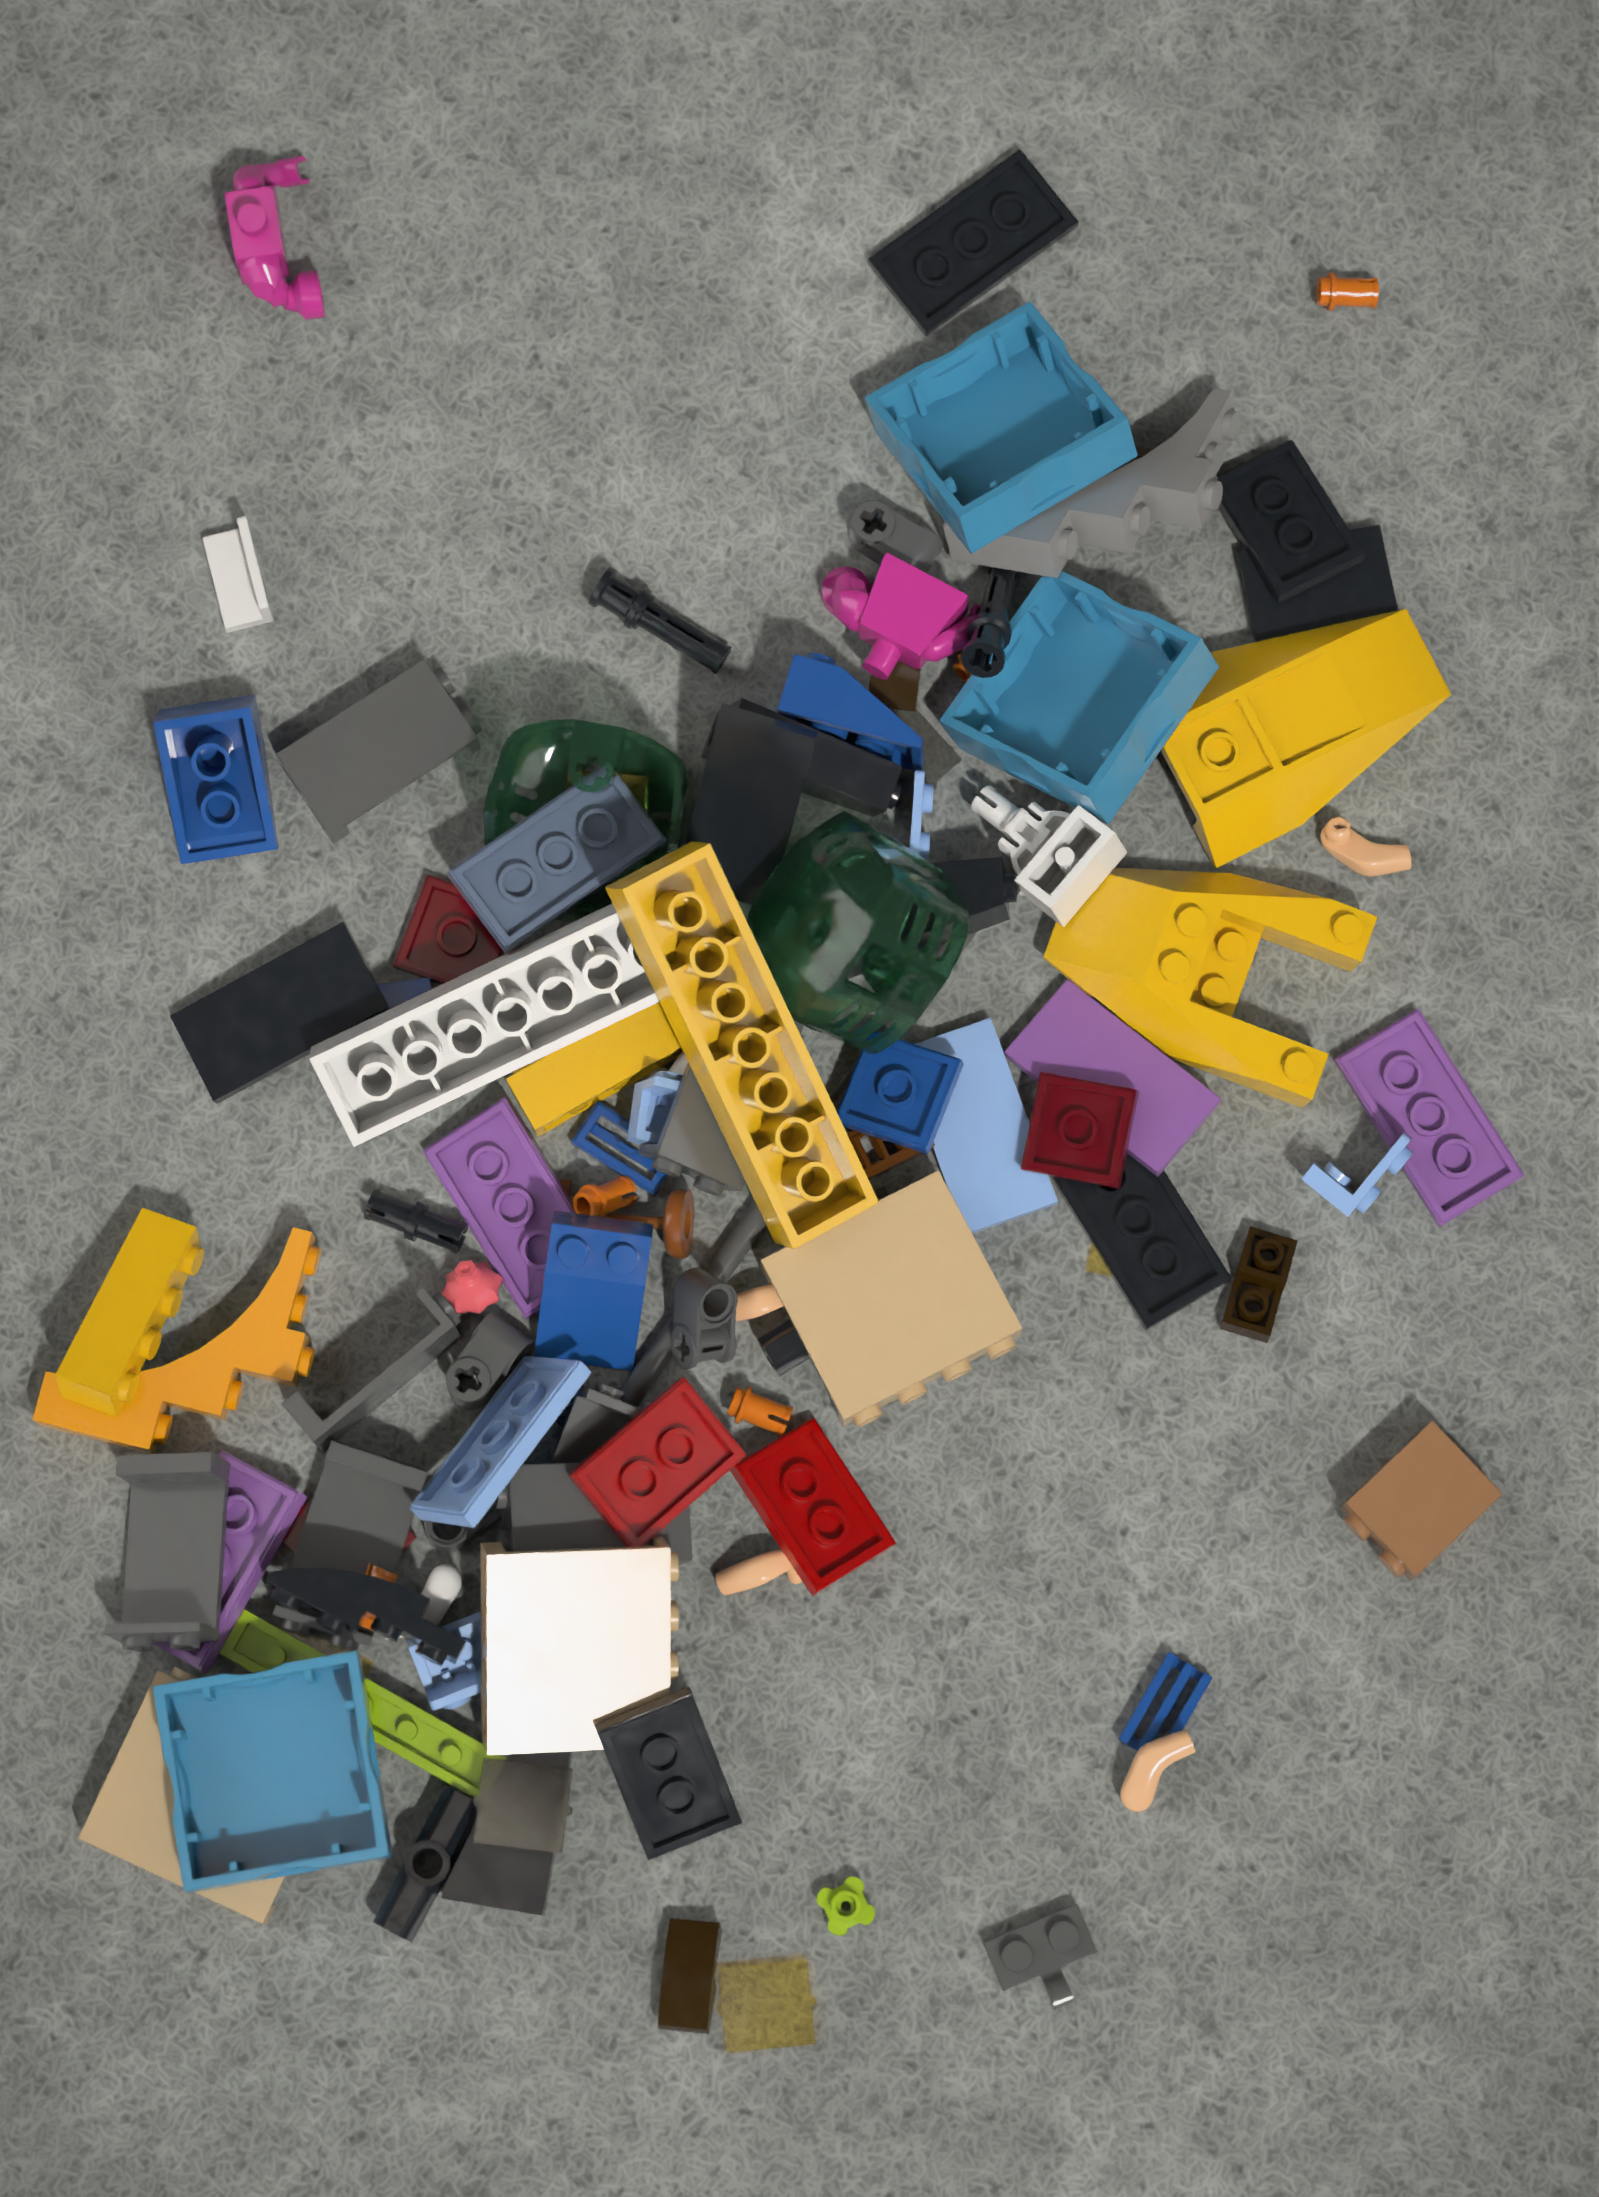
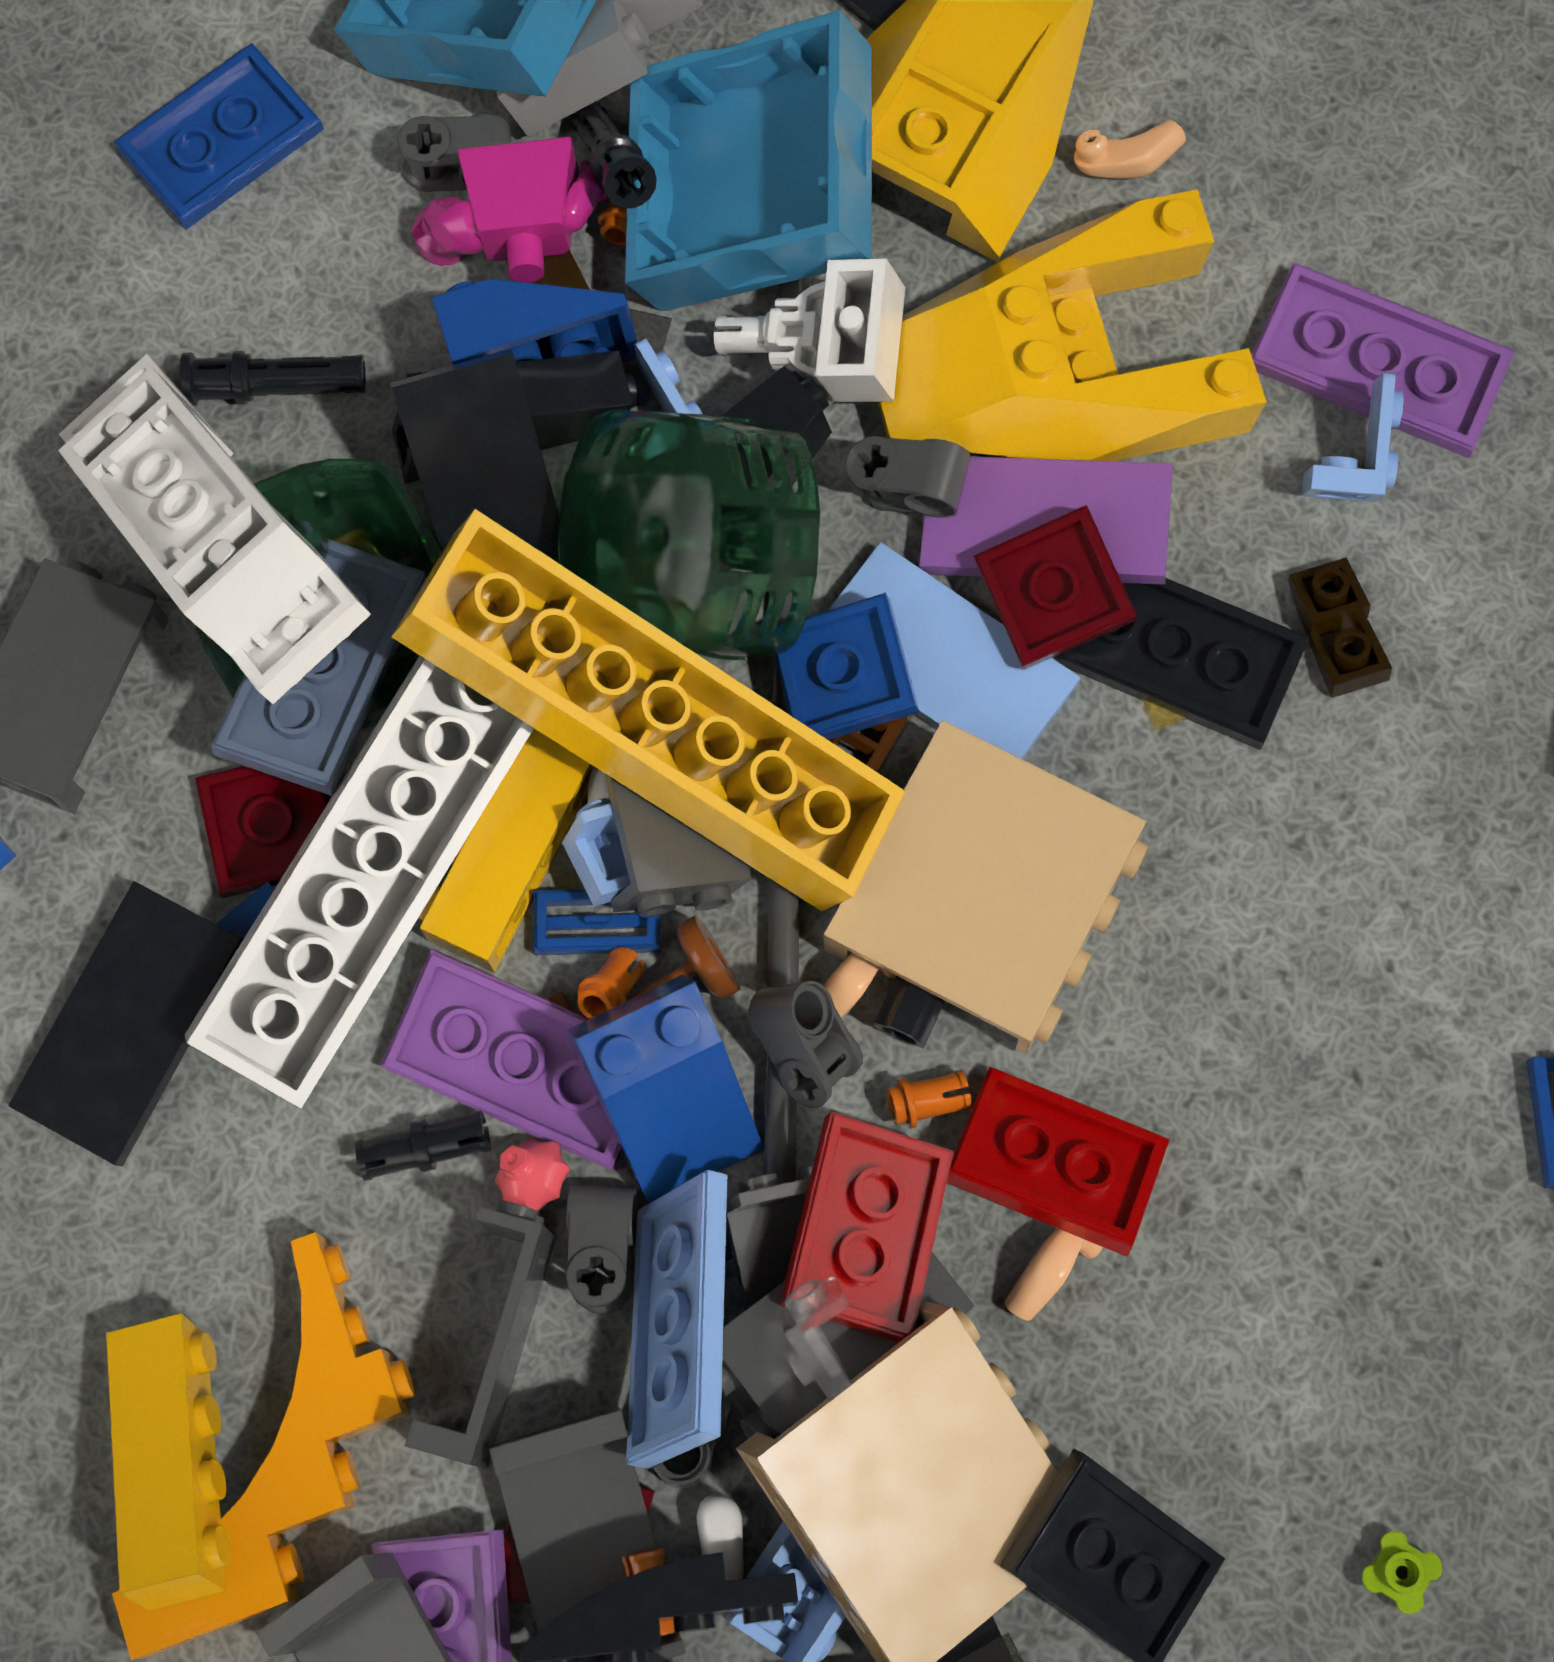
camera: 30 degrees left, 5 degrees down
none -> white bracket [58,354,371,704]
none -> blue tile [114,43,324,230]
none -> clear bracket [777,1276,852,1400]
none -> dark grey piece [845,436,971,518]

